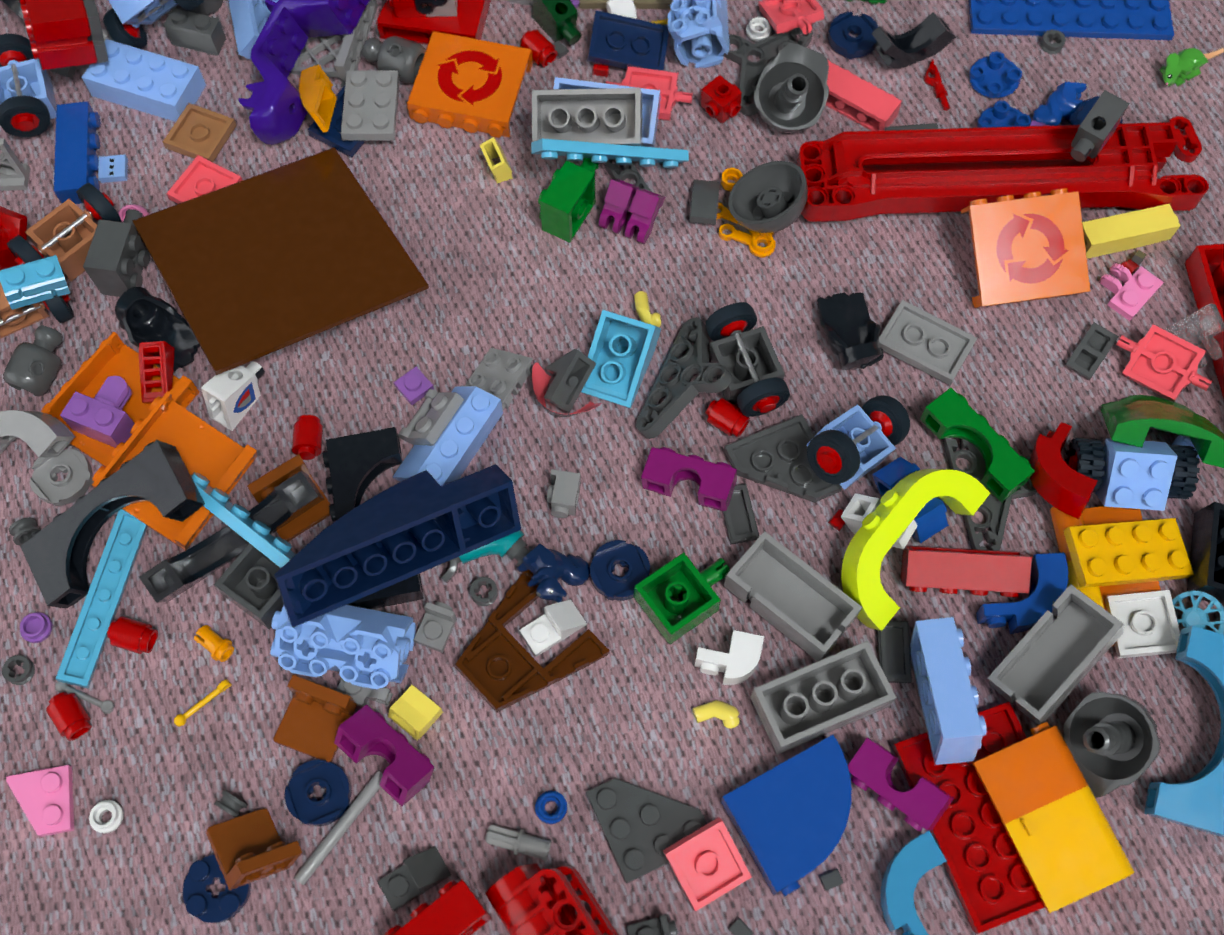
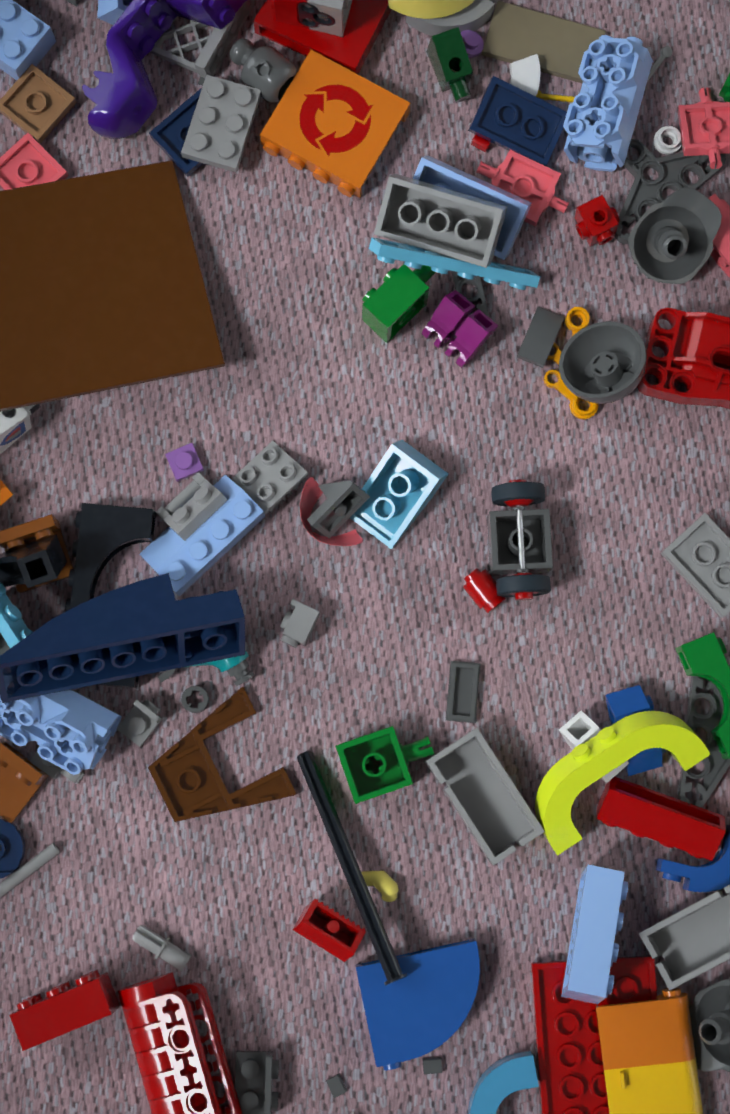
camera: 15 degrees right, 15 degrees up
red brick [292,415,323,460] -> none
light orange slope [299,64,337,133] -> none
magenta arch [334,704,435,806] -> none
dark grey slope [377,846,452,911] -> none
light yellow piece [388,685,443,741] -> none
light yellow piece [480,137,512,183] -> none
dark blue animal [517,544,590,603] -> none
white slope [519,599,587,657] -> none
red brick [520,30,558,68] -> none
blue plate [535,791,567,824] -> none
dark grey piece [553,41,569,58] -> none
dark grey plate [586,778,707,884] -> none
dark blue plate [590,540,650,601] -> none
light yellow arm [634,291,661,327] -> none
dark grey beam [636,317,732,439] -> none
magenta arch [641,447,737,511] -> none
coral plate [662,817,752,912] -> none
white brick [694,630,764,685] -> none
dark grey plate [724,415,842,503] -> none
light grey brick [750,641,897,755] -> none
brick [806,395,910,490] -> none
black hair [817,293,884,370] -> none
red piece [828,509,845,531] -> none
magenta arch [848,738,954,831] -> none
dark grey tile [877,621,912,683] -> none
none -> red brick [293,899,366,962]
none -> black axle [297,751,408,986]

